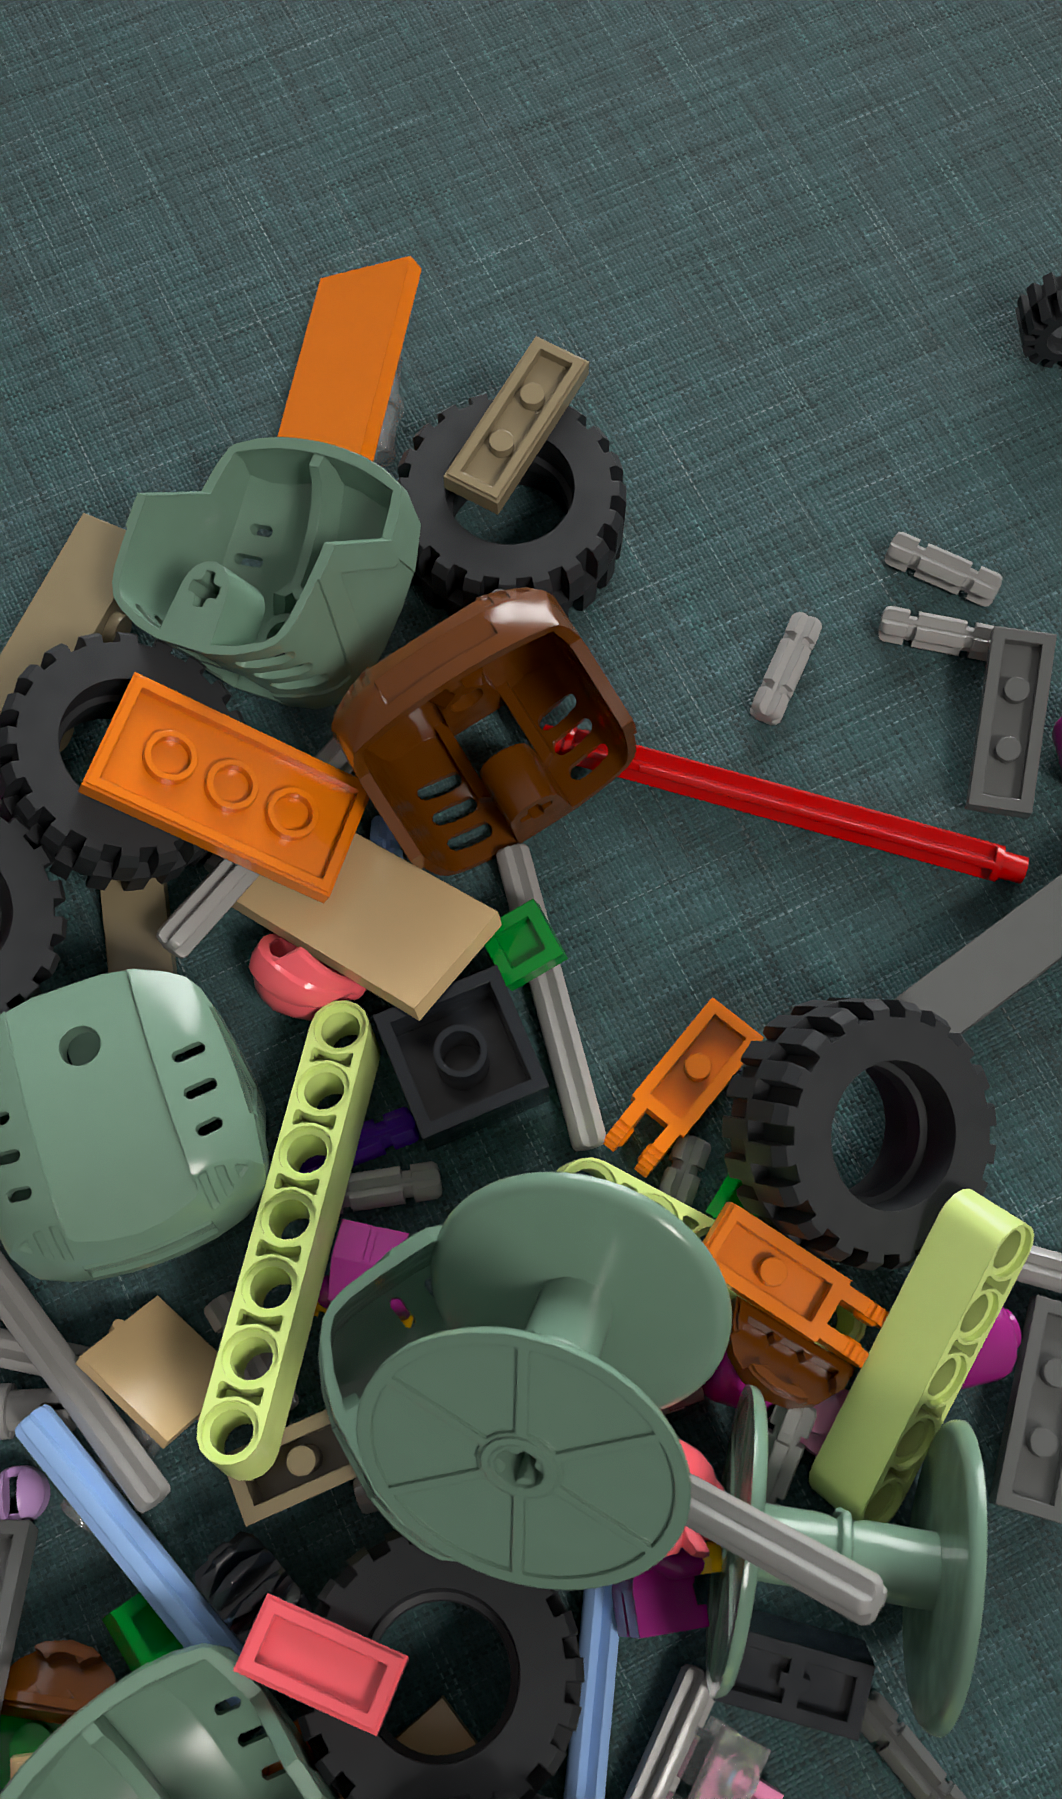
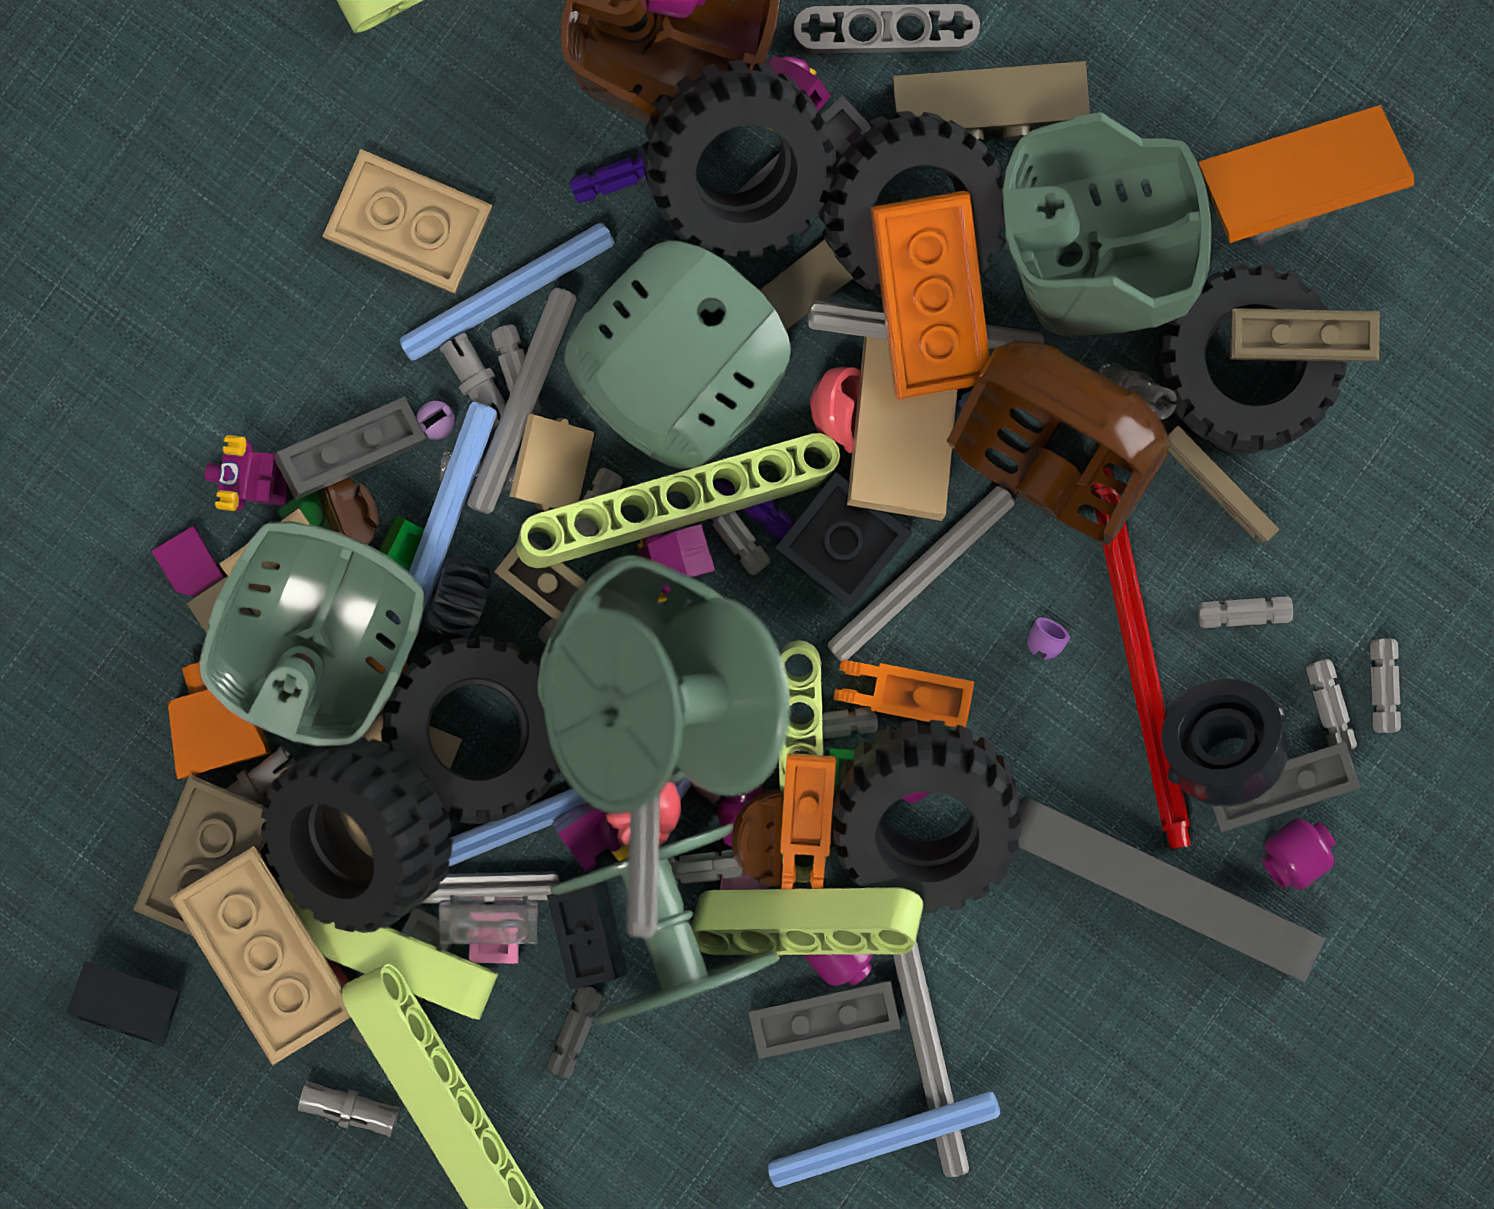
camera: 65 degrees right, 15 degrees up
coral tile [233,1593,409,1736] -> none
green plate [485,899,569,991] -> none
none -> medium lavender hinge [1027,617,1070,660]
none -> black piece [1161,679,1289,807]
none -> dark tan tile [1167,426,1280,544]

